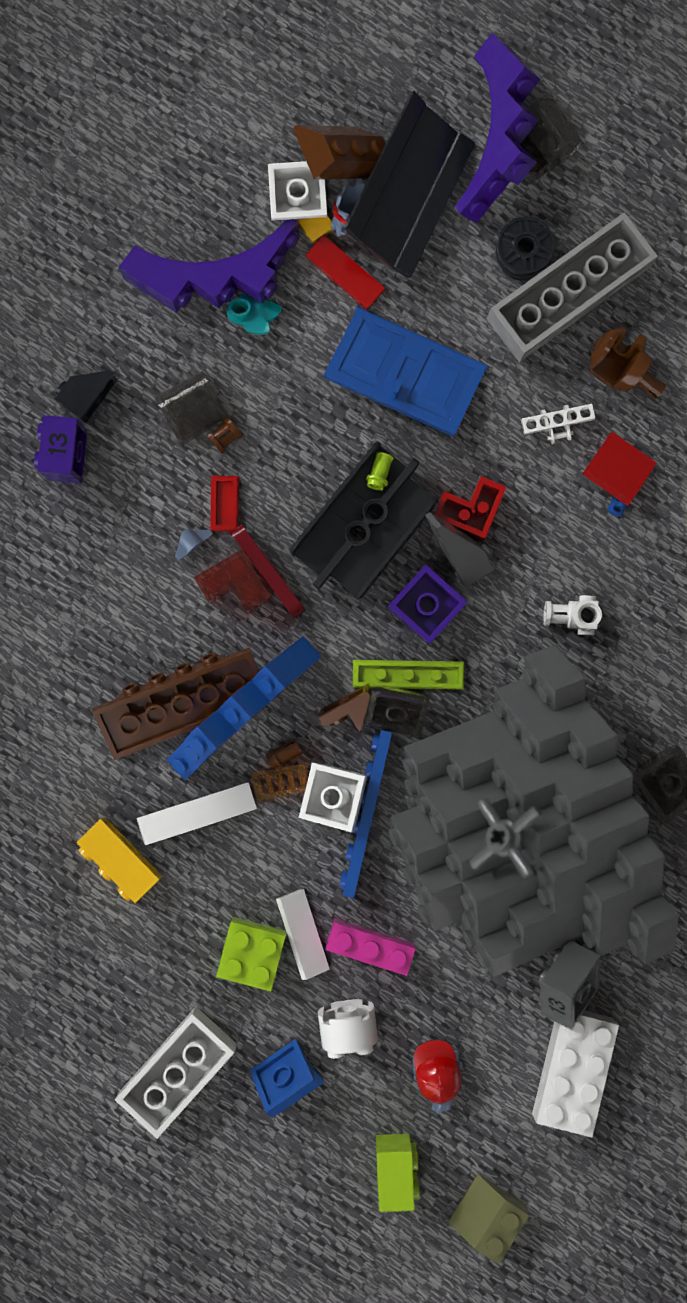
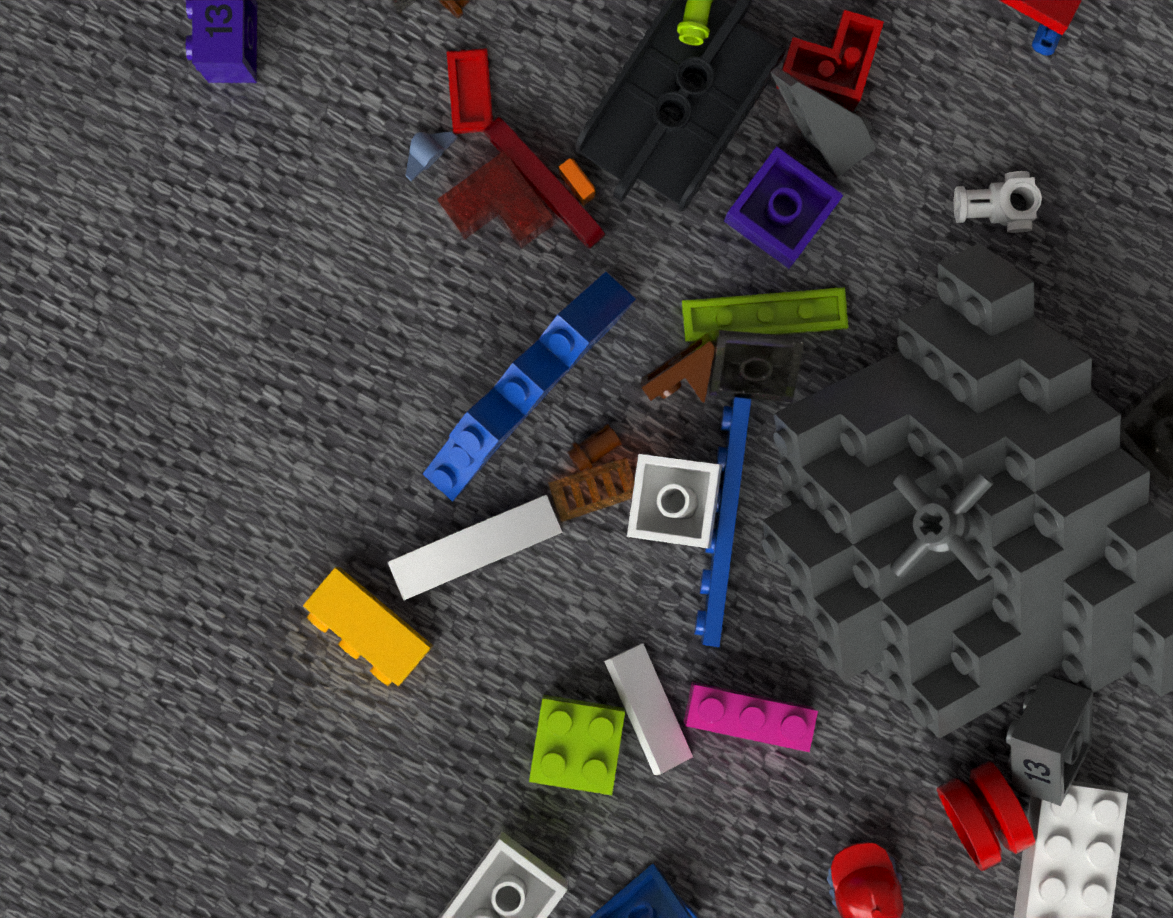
camera: 10 degrees left, 0 degrees up
reddish brown plate [92,647,259,760] -> none
white brick [318,999,378,1058] -> none
none -> orange tile [559,158,595,206]
none -> red wheel [937,761,1036,871]

